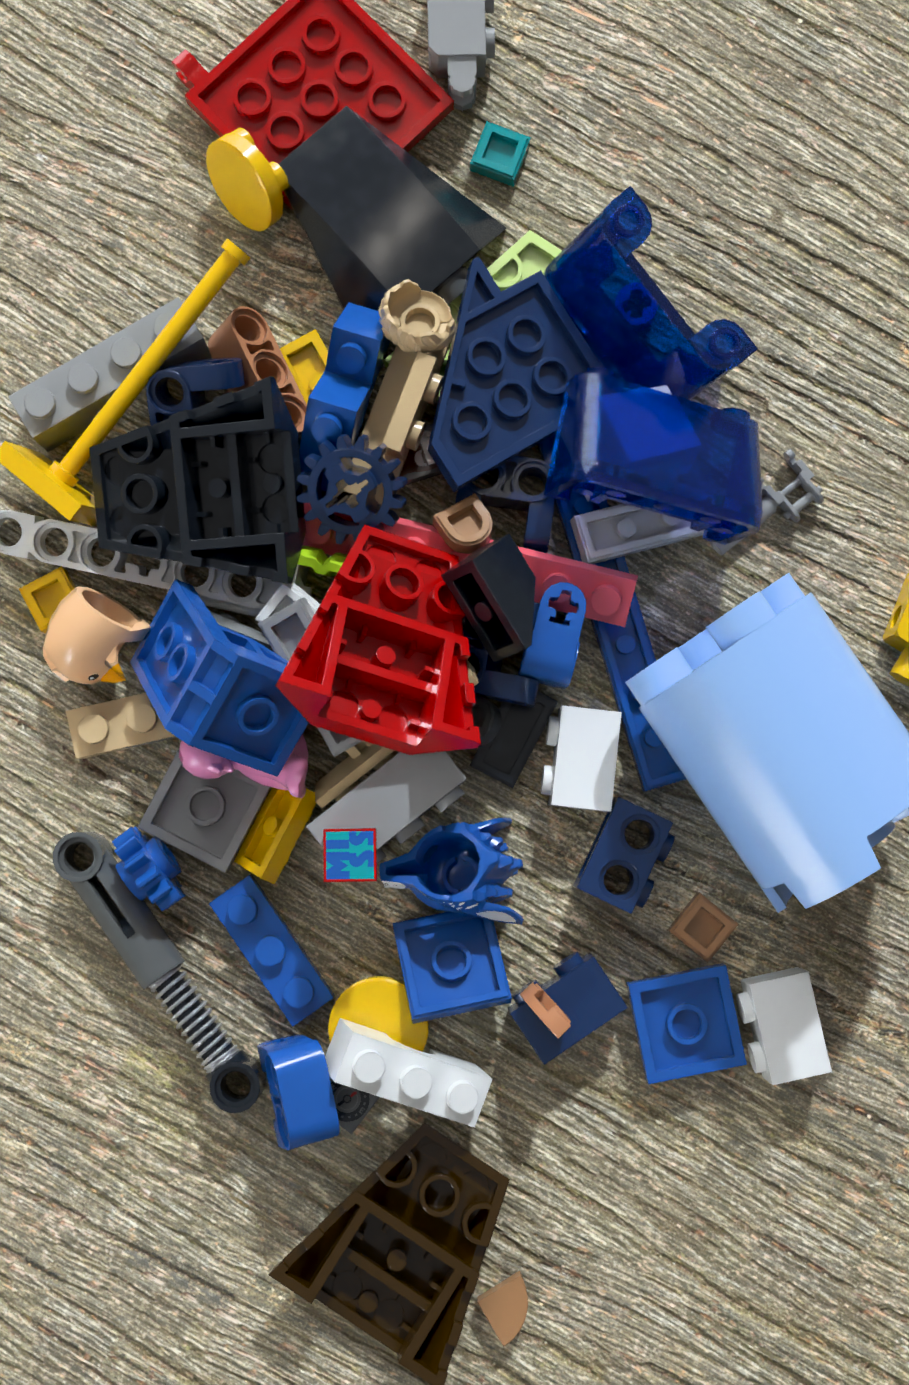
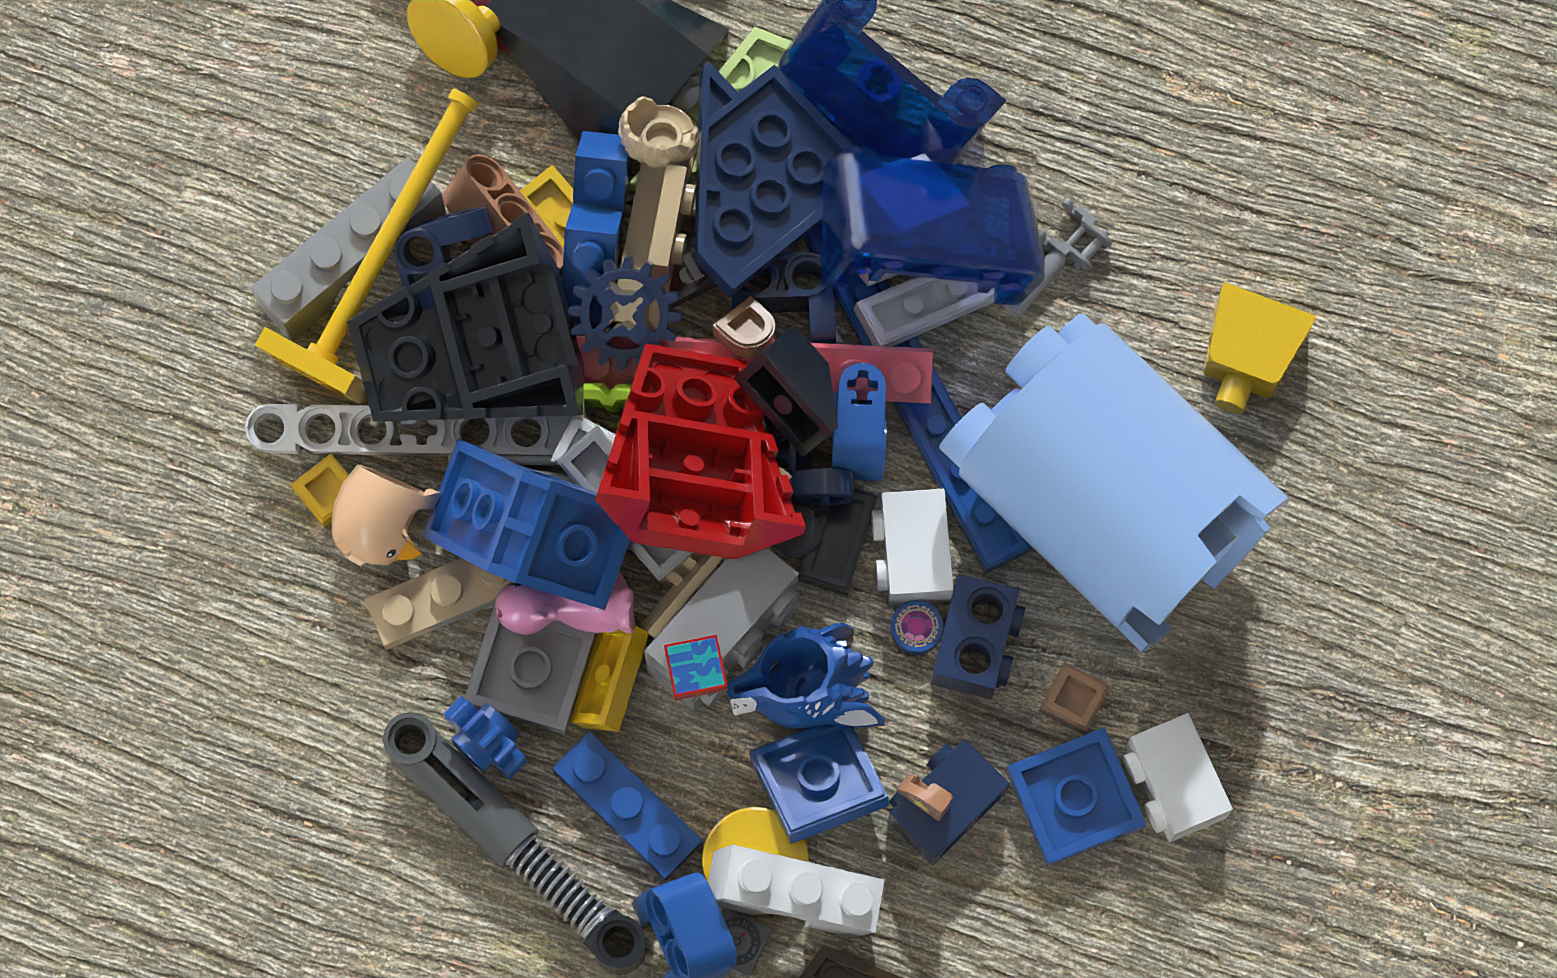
camera: 10 degrees left, 10 degrees down
none -> tile [890,600,943,655]

